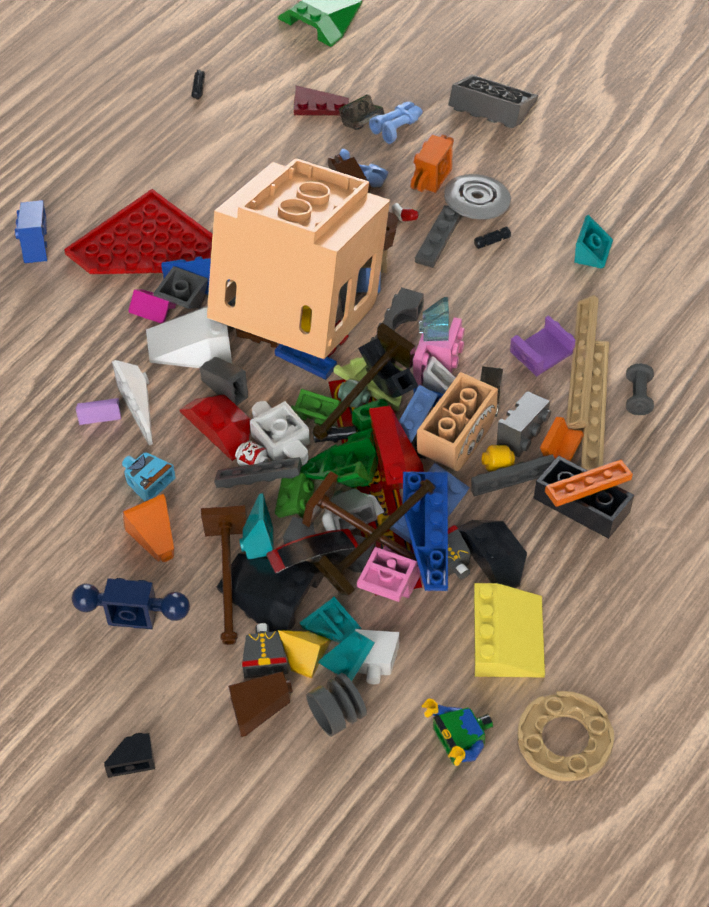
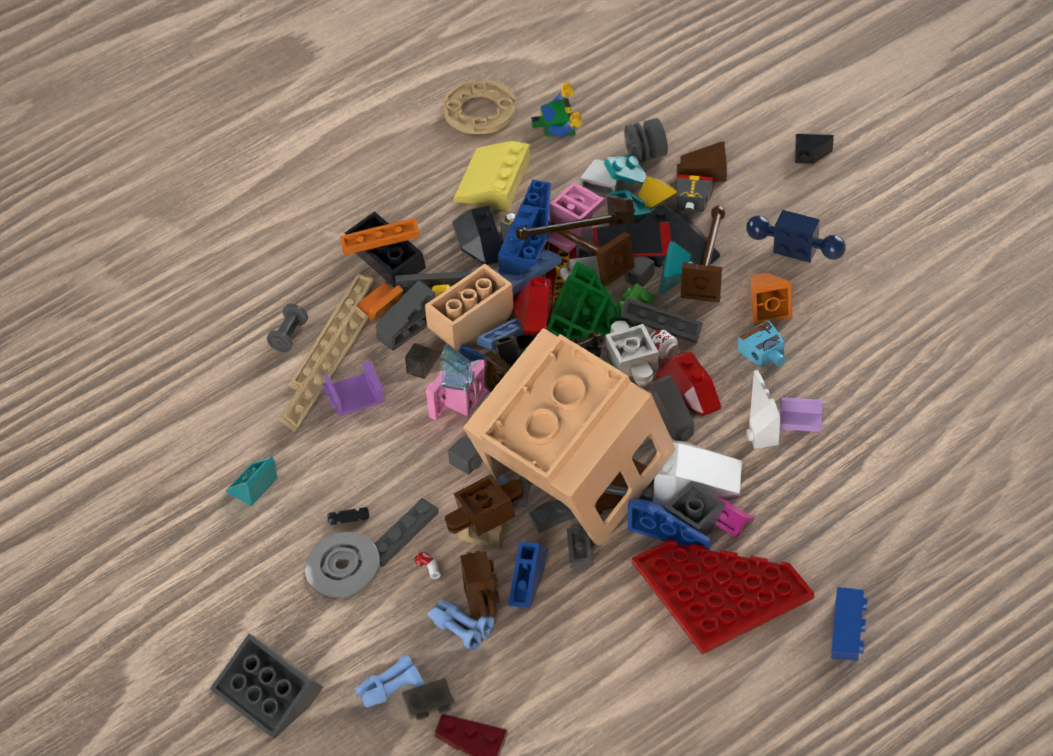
camera: 165 degrees left, 5 degrees down
orange brick [410,134,454,193] -> none

